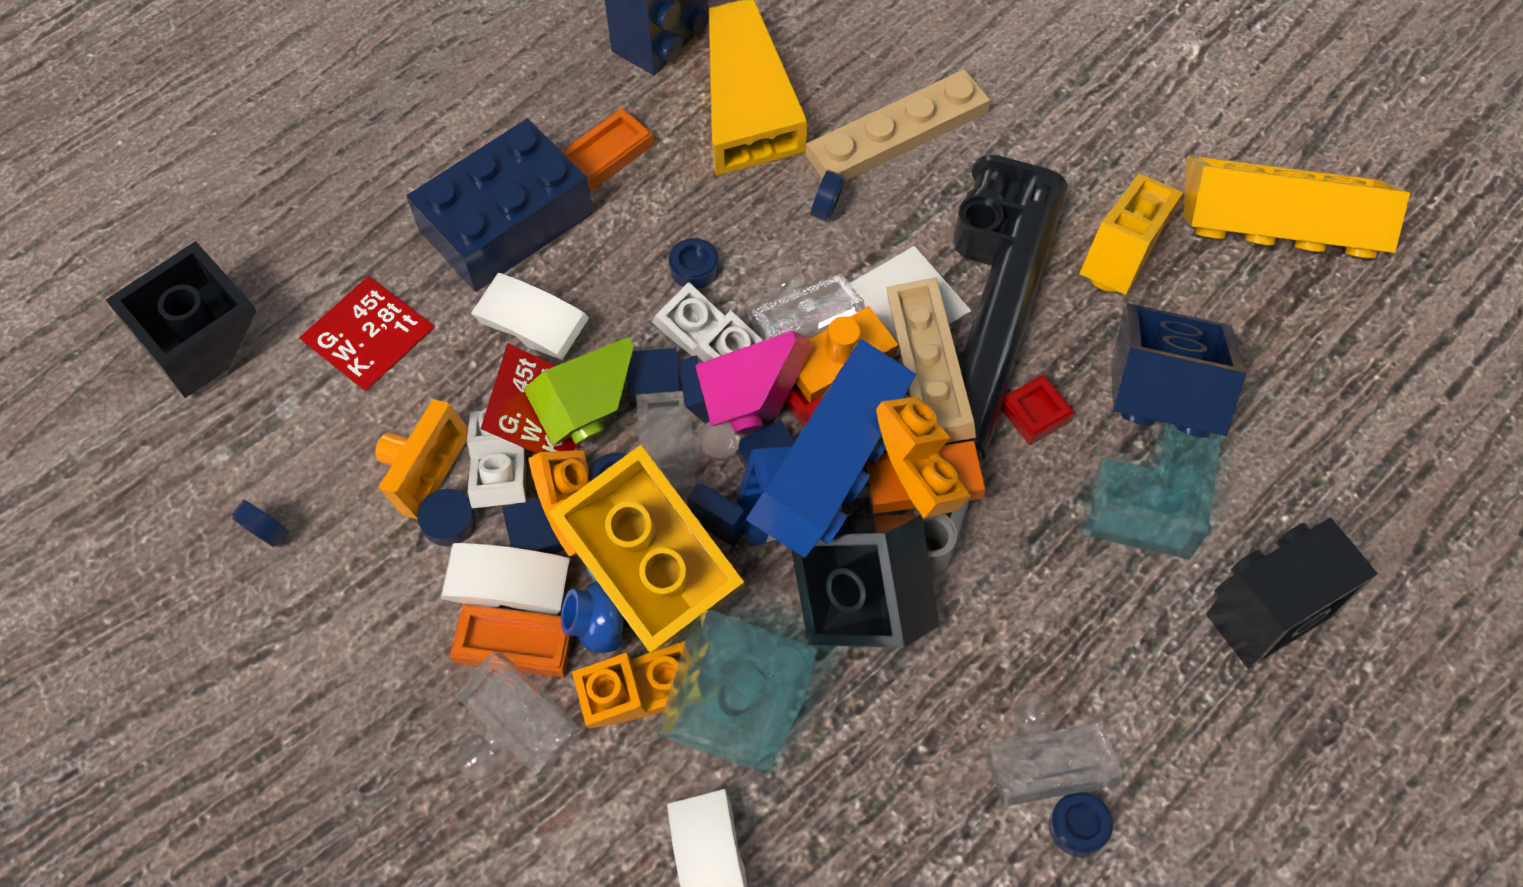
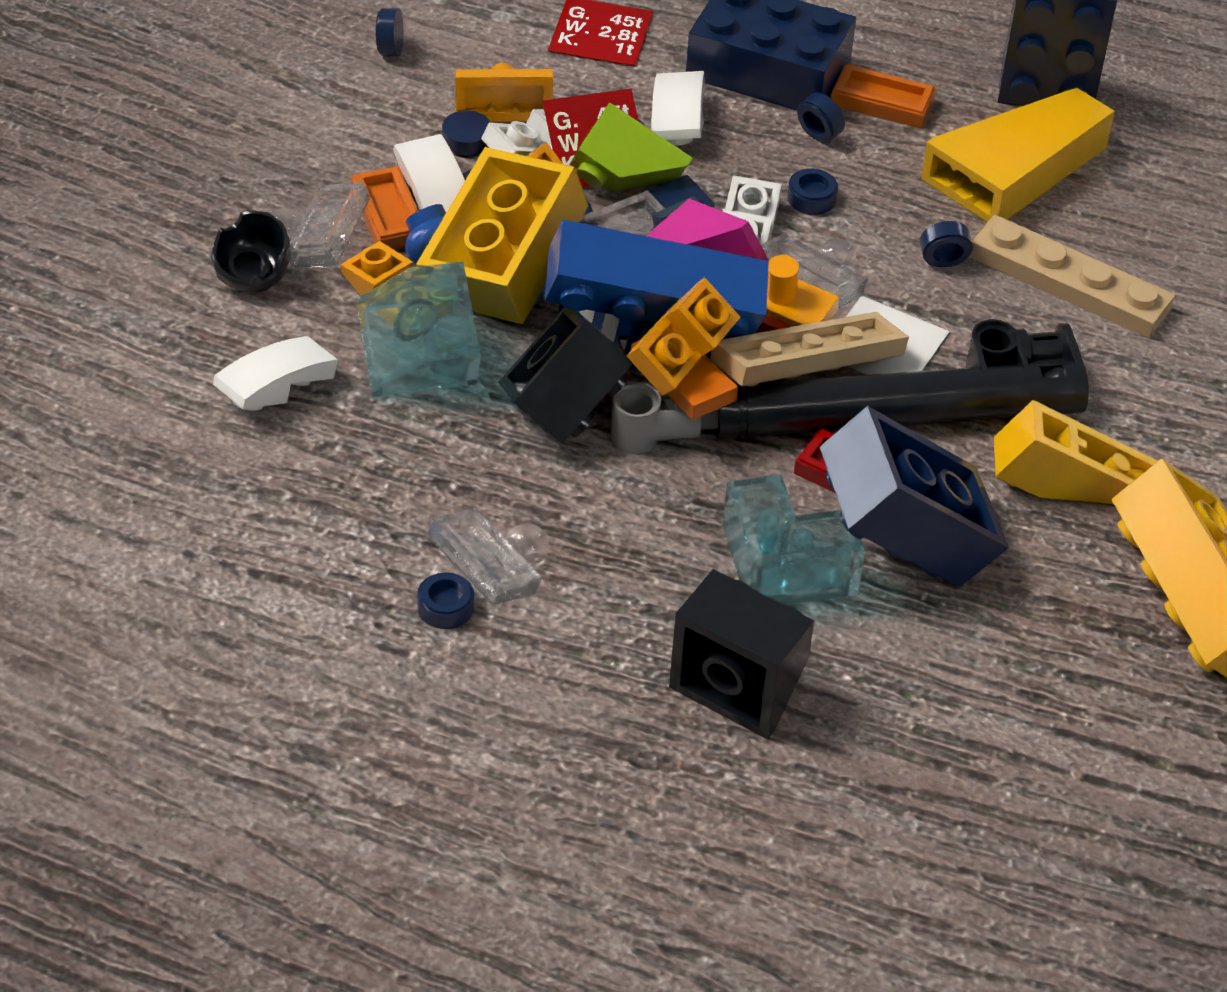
camera: 60 degrees right, 15 degrees down
none -> black hair [211,210,291,293]
none -> dark blue tile [797,92,845,143]

